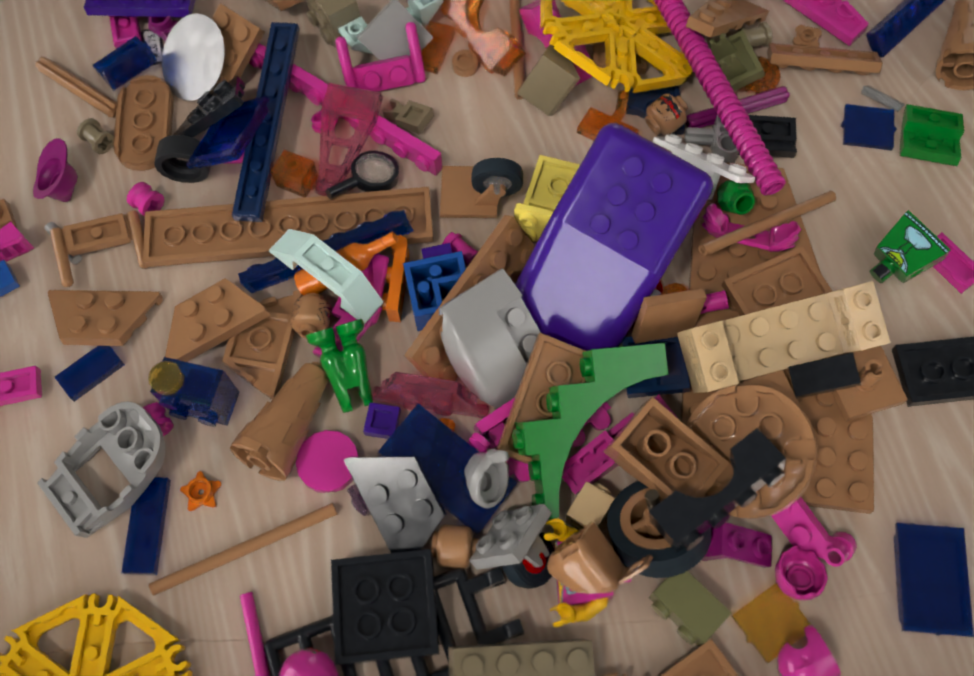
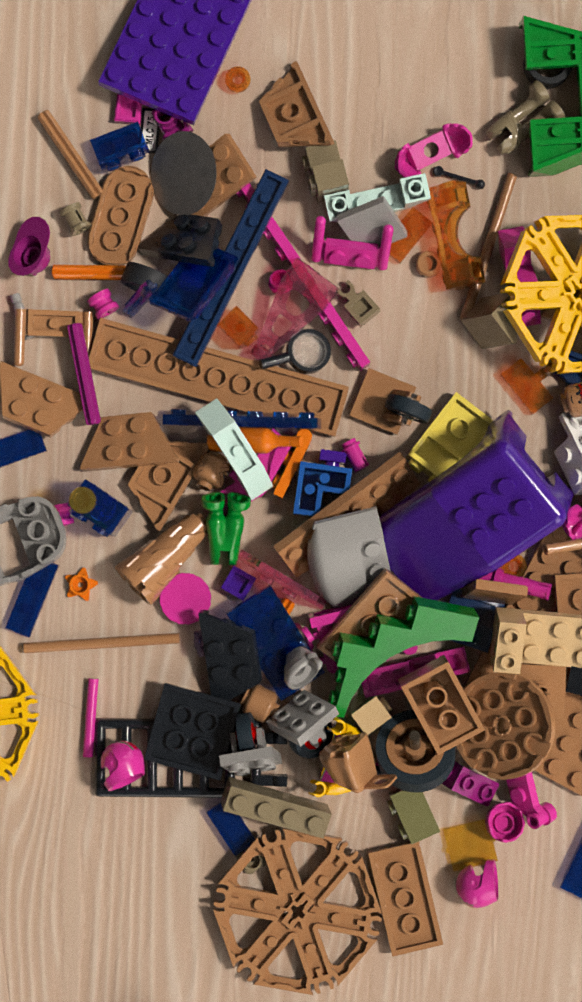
camera: 20 degrees right, 20 degrees up
black arch [649,428,786,553] -> none
none -> orange axle [52,265,126,280]
none -> magenta axle [67,323,101,425]
none -> clear blue axle [122,279,158,317]
none -> light grey plate [219,712,282,776]

